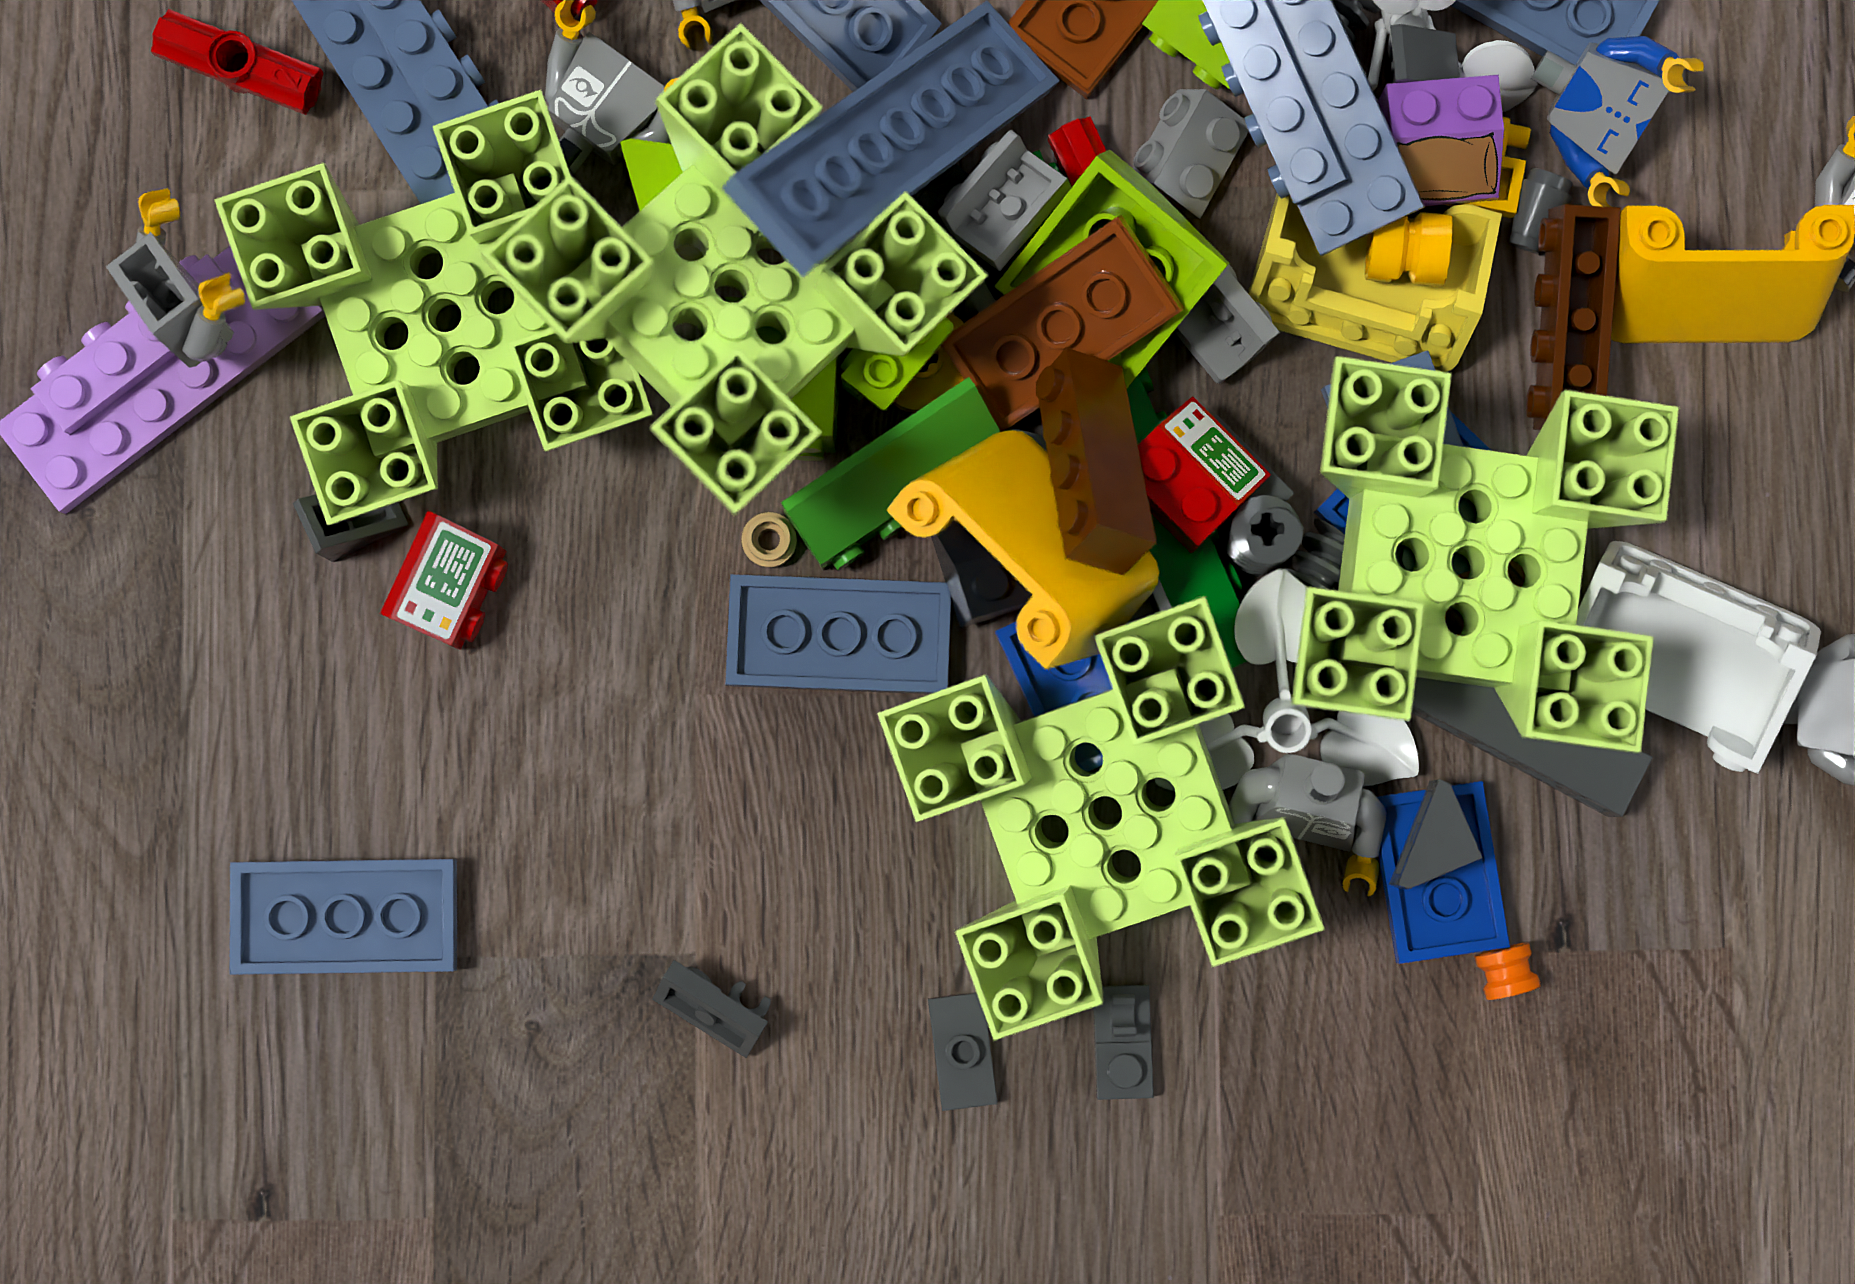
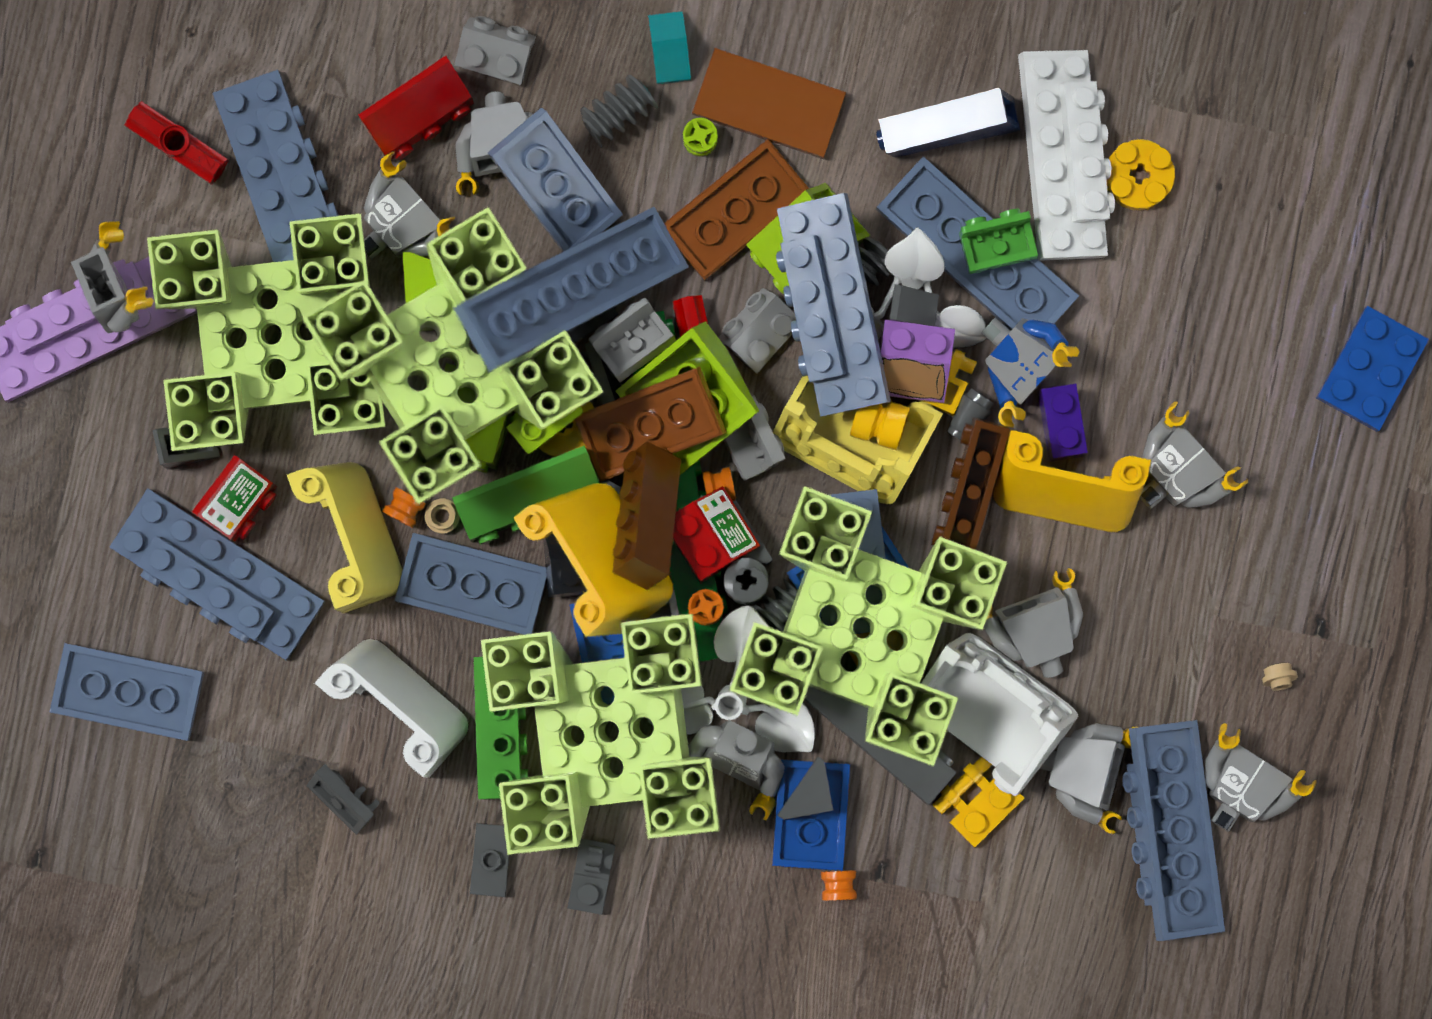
camera: 10 degrees right, 0 degrees up
none -> sand blue plate [110,488,325,661]
none -> light yellow windscreen [287,462,403,613]
none -> white windscreen [315,639,468,778]
none -> orange wheel [382,487,426,528]
none -> bright green brick [474,657,529,799]
none -> orange wheel [688,589,724,626]
none -> orange wheel [702,467,736,501]
none -> yellow plate [932,756,1024,848]
none -> light grey torso [984,568,1084,678]
none -> dark purple brick [1038,384,1088,462]

